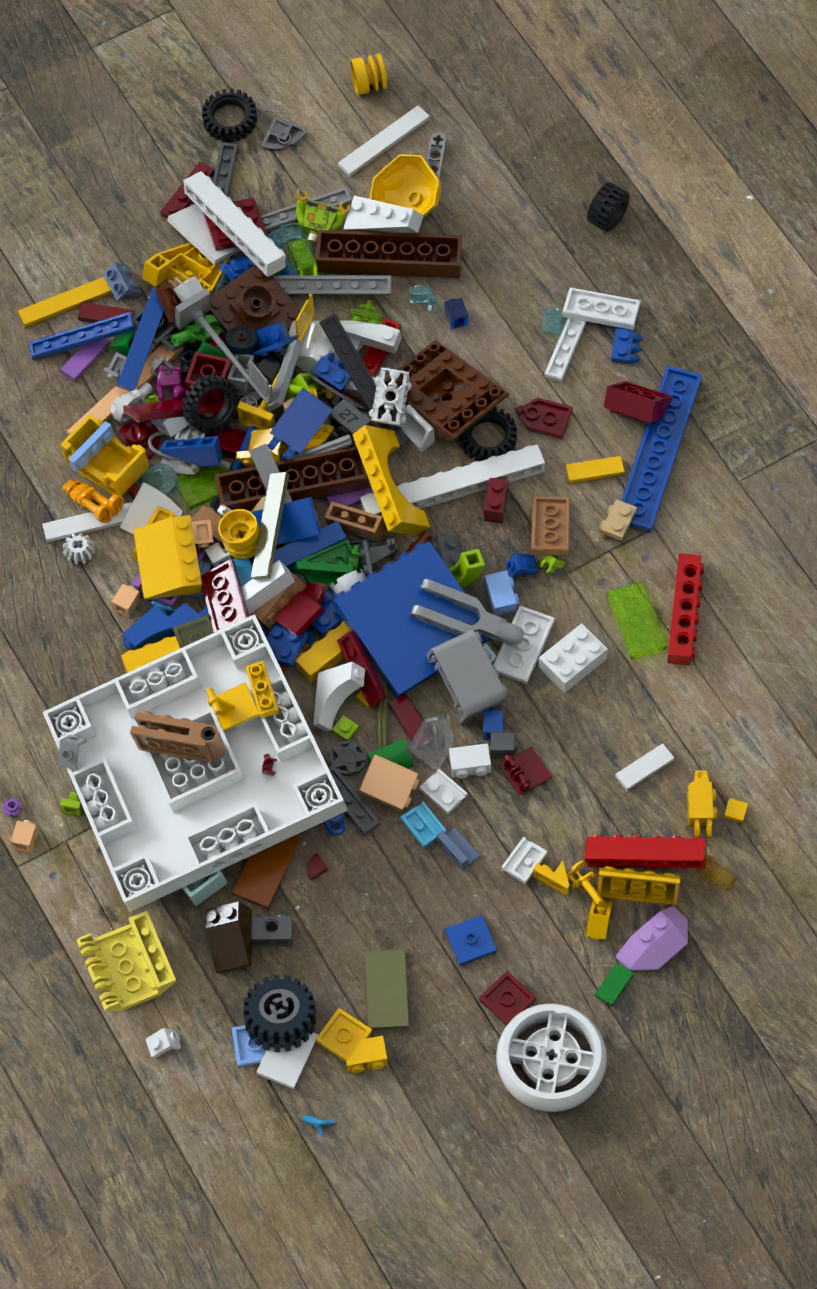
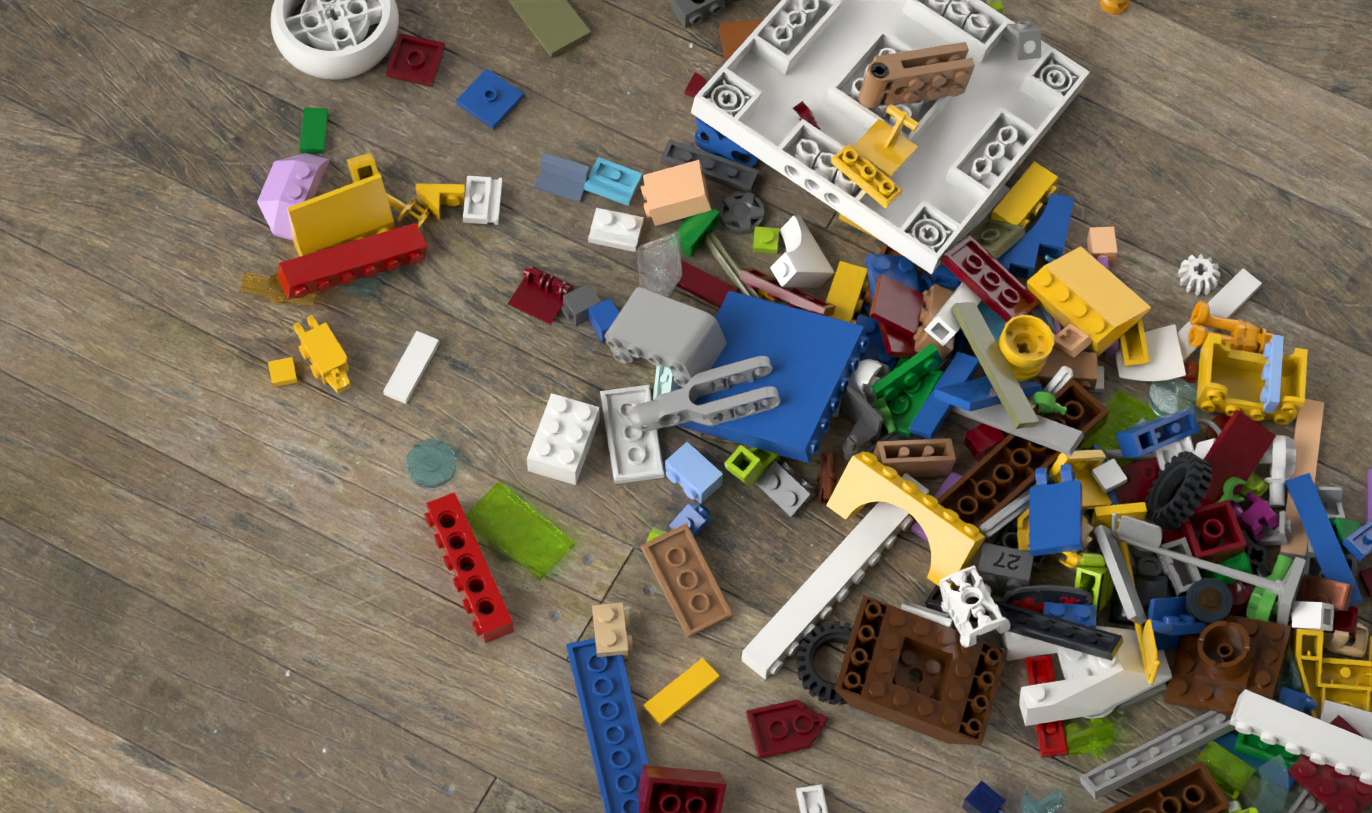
camera: 145 degrees right, 0 degrees up
white piece [449,743,491,778] -> none
dark red brick [484,478,508,523] -> none
none -> clear light blue tile [406,439,457,488]
none -> bright green piece [1032,392,1067,415]
none -> white tile [1091,459,1127,493]
none -> bright green piece [1216,477,1248,503]

